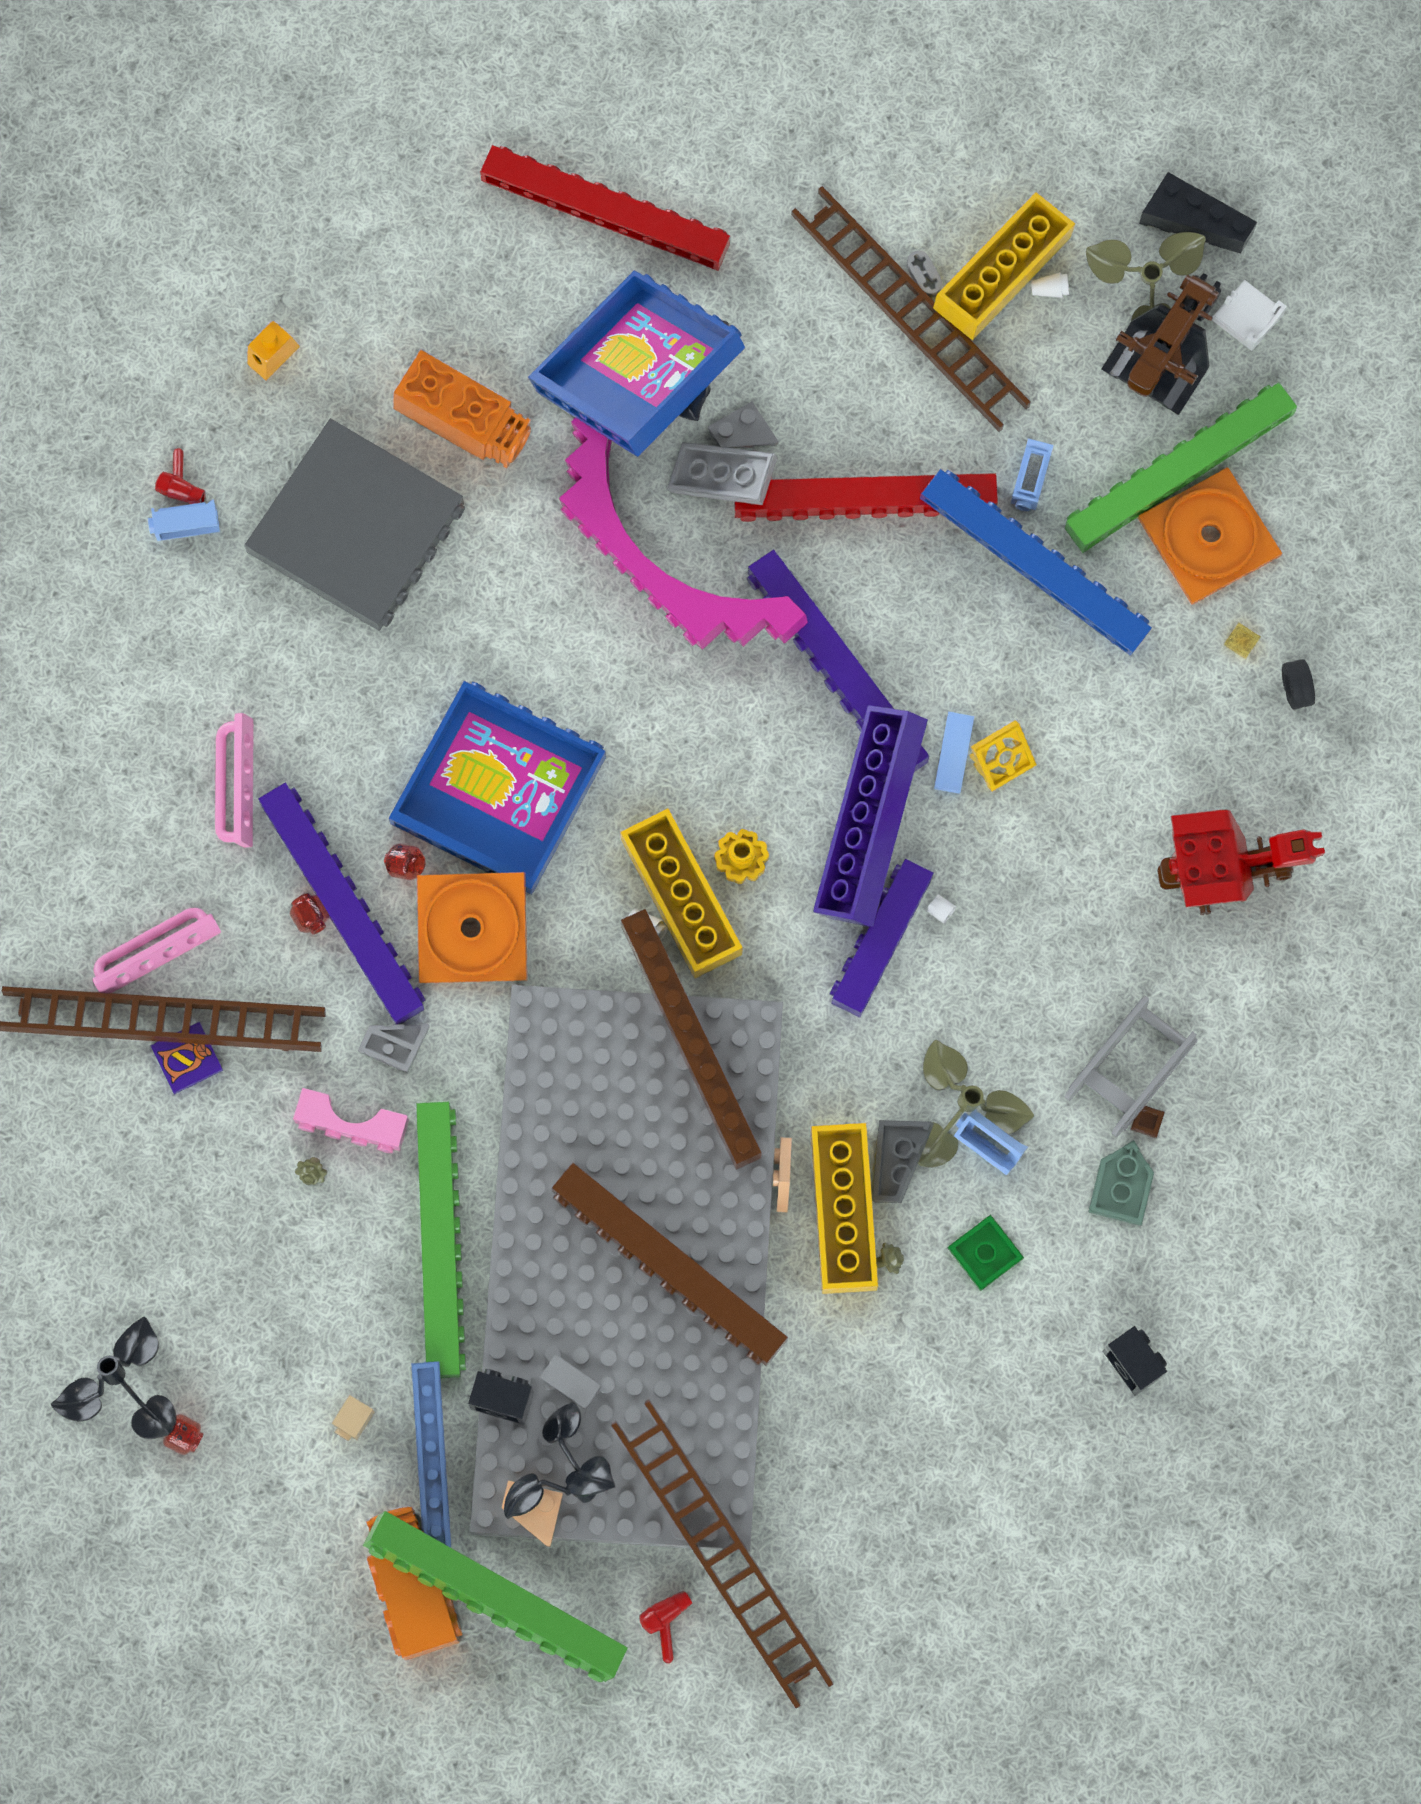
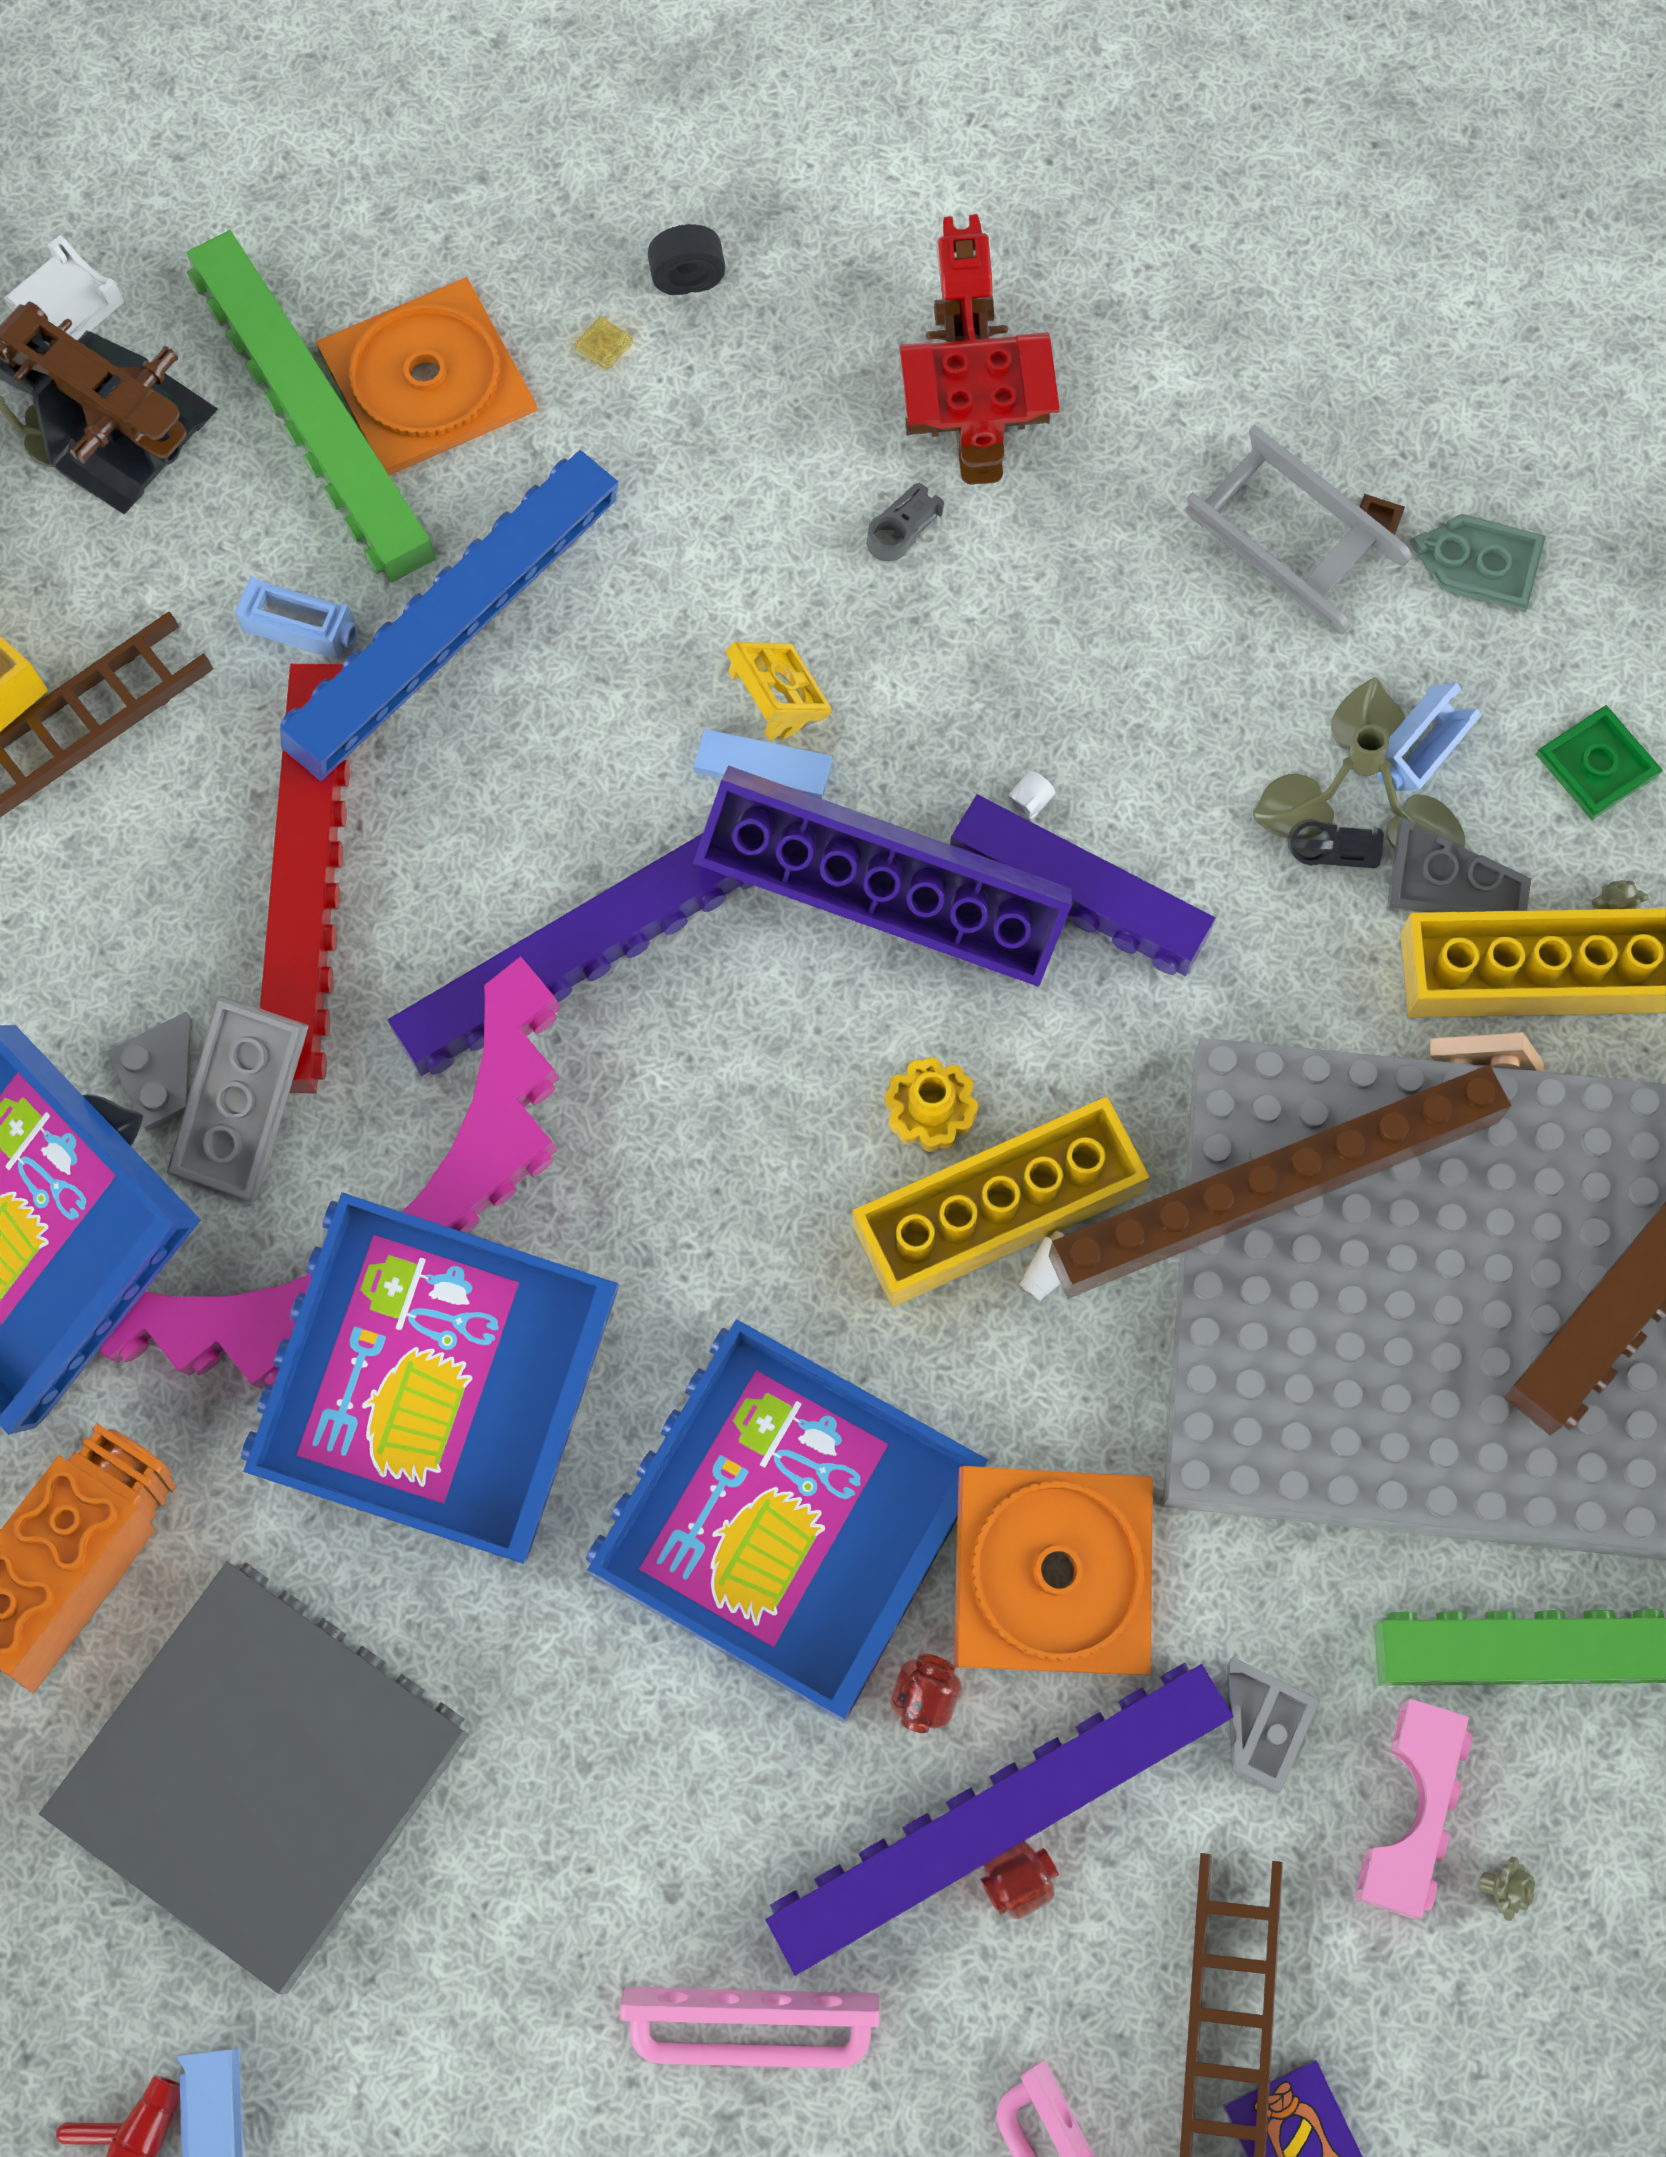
camera: 85 degrees left, 5 degrees down
none -> panel [241,1192,620,1564]
none -> dark grey piece [866,483,944,562]
none -> black piece [1287,819,1384,868]

